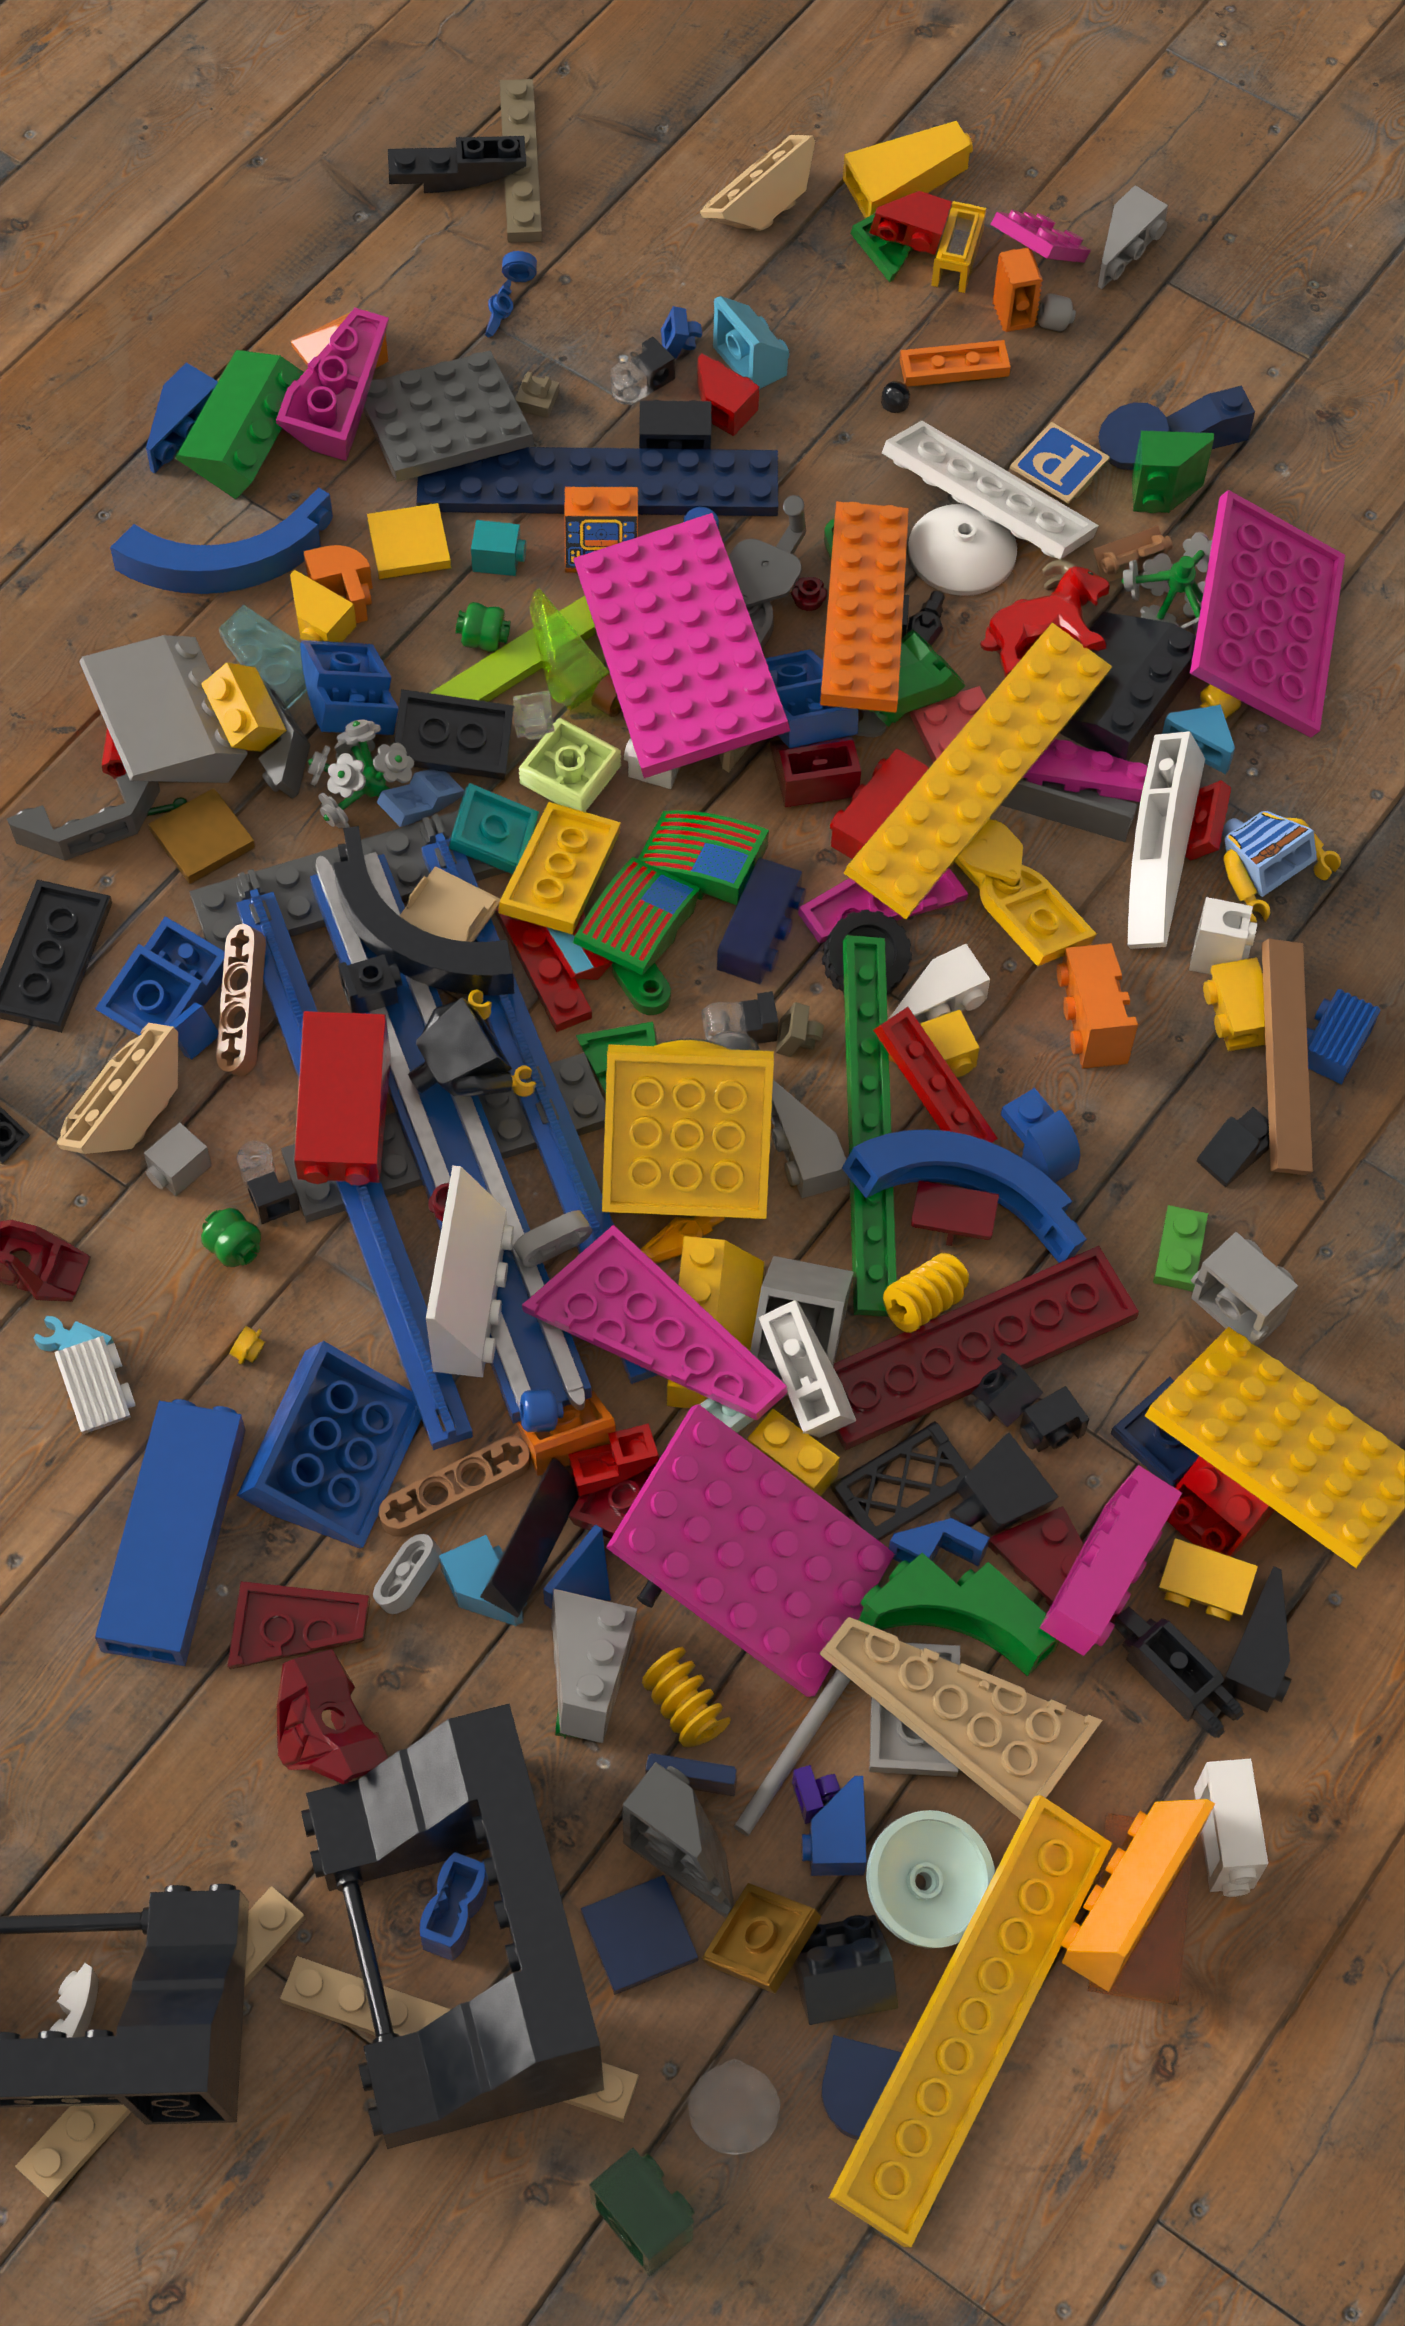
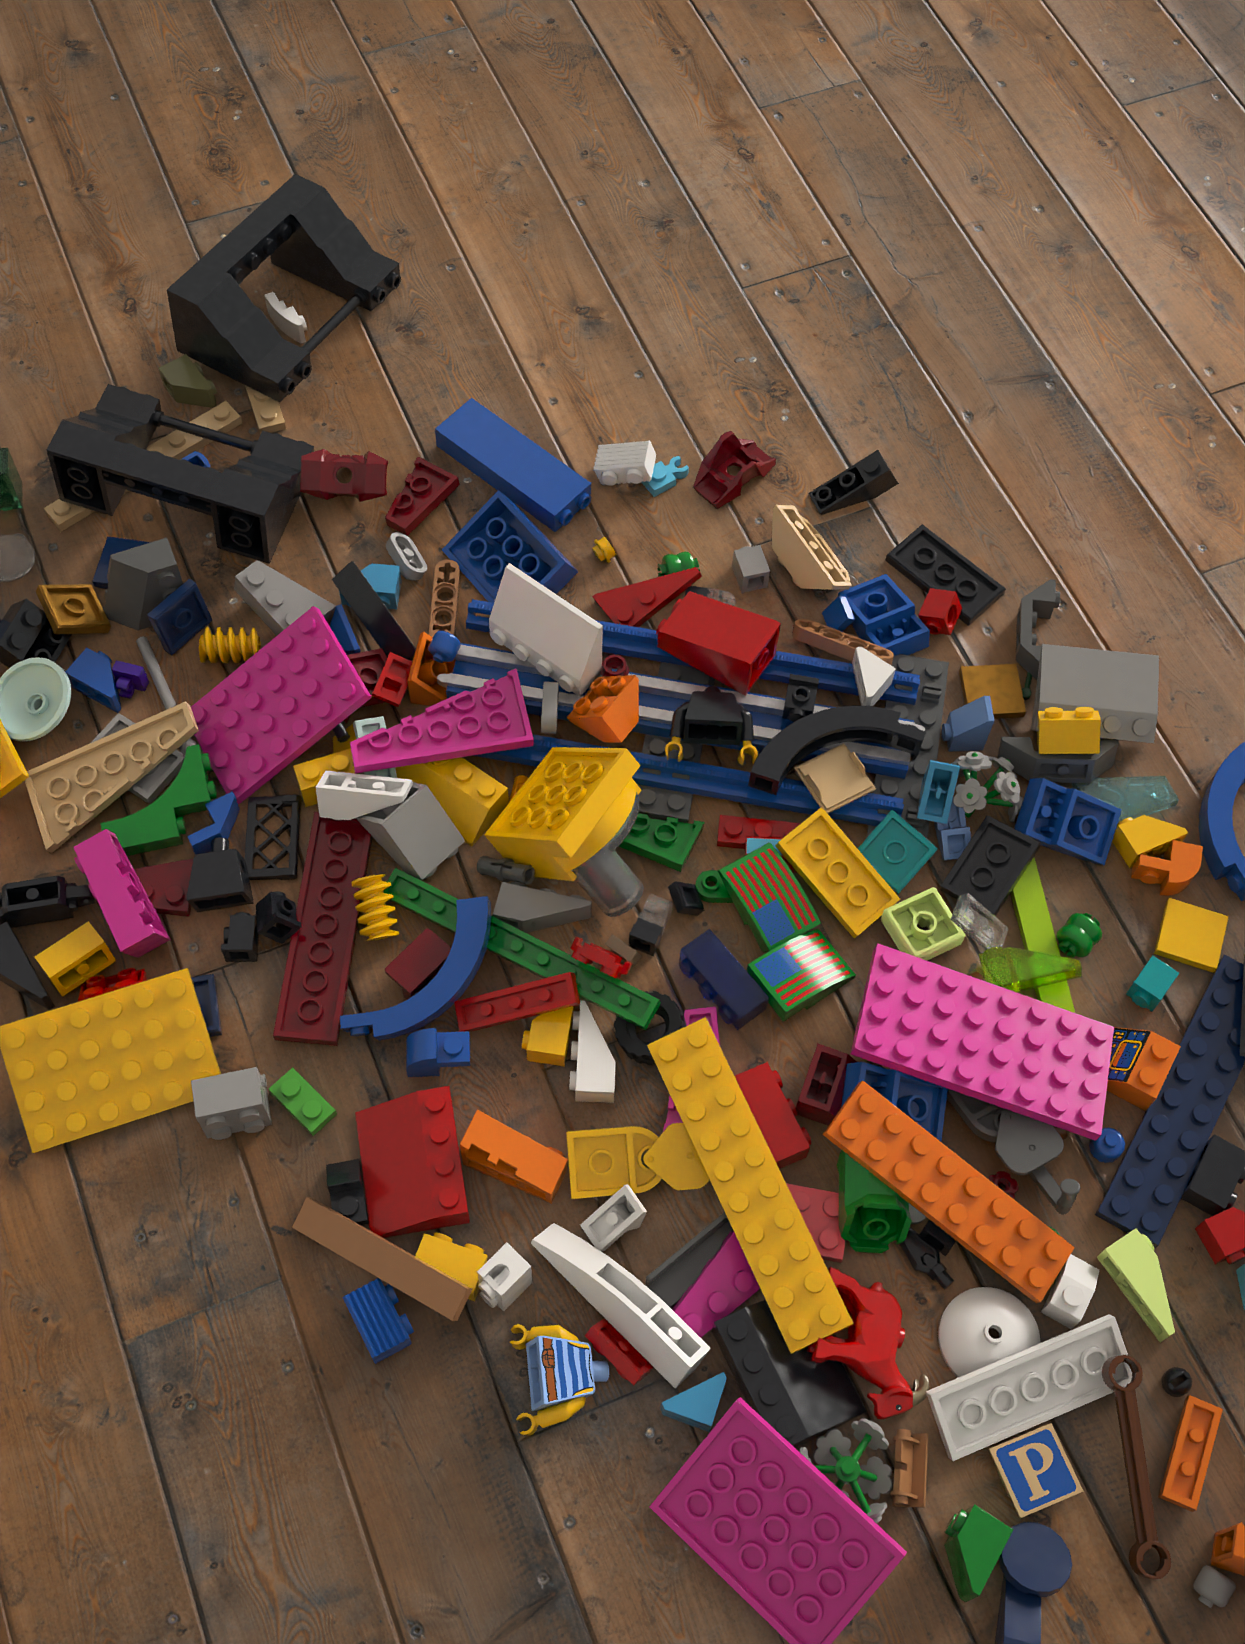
camera: 120 degrees right, 0 degrees up
none -> olive slope [158,354,217,408]
none -> red slope [355,1086,470,1238]
none -> dark grey pin [477,856,535,885]
none -> orange slope [567,675,639,743]
none -> red plate [570,937,632,978]
none -> white slope [580,1184,647,1252]
none -> red wing [592,567,702,627]
none -> black tile [668,881,705,916]
none -> white slope [852,647,896,707]
none -> dark azure slope [917,760,960,824]
none -> red brick [918,588,962,635]
none -> medium blue slope [941,696,994,752]
none -> white slope [1041,1254,1099,1329]
none -> yellowish green slope [1097,1228,1175,1343]
none -> reddish brown piece [1102,1355,1171,1579]

